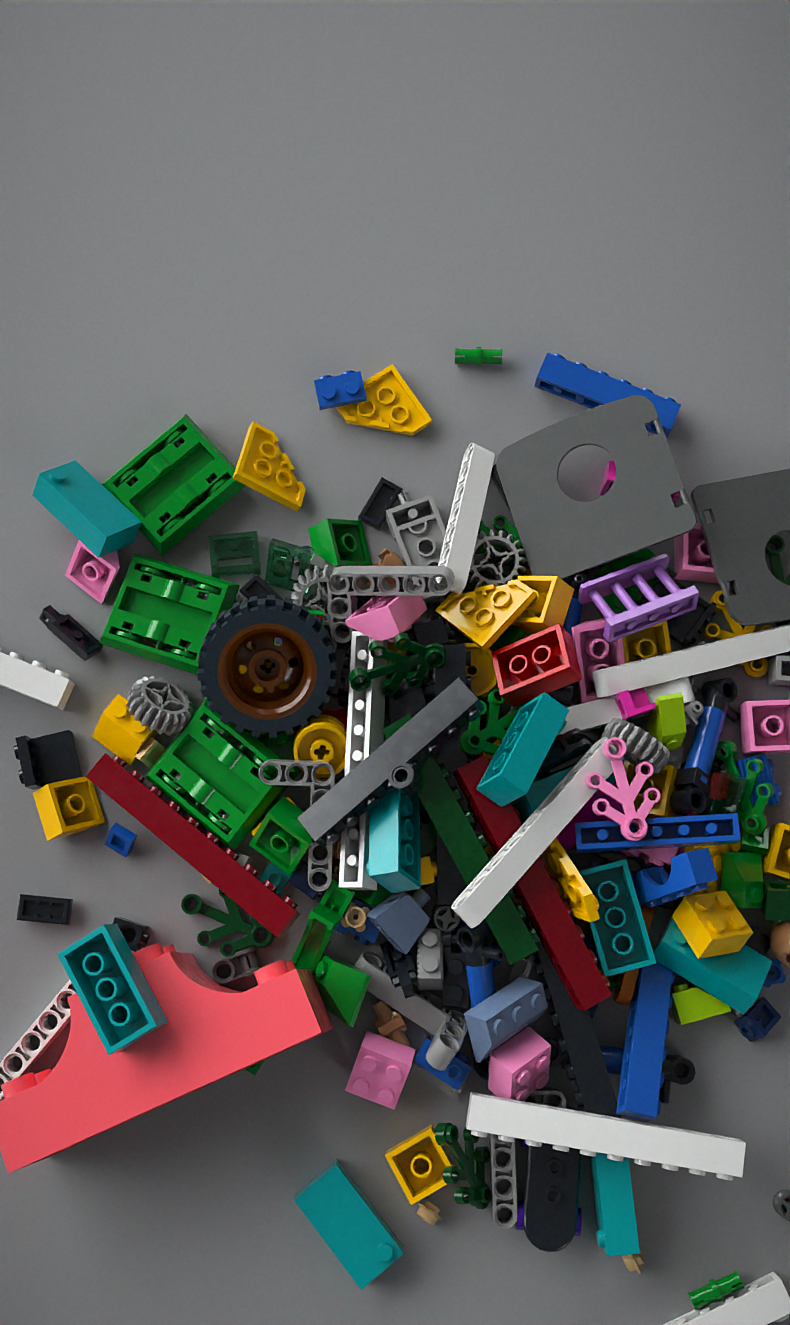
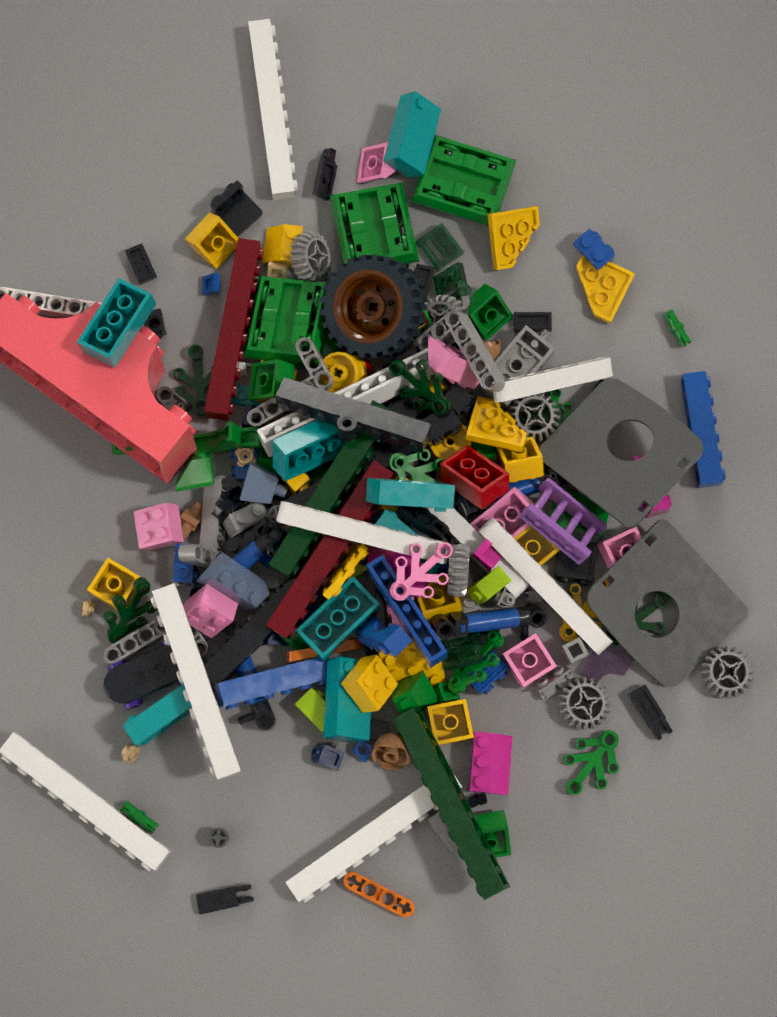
camera: 60 degrees right, 0 degrees up
teal brick [294,1159,404,1290] -> none
clear red tile [710,771,729,800] -> none

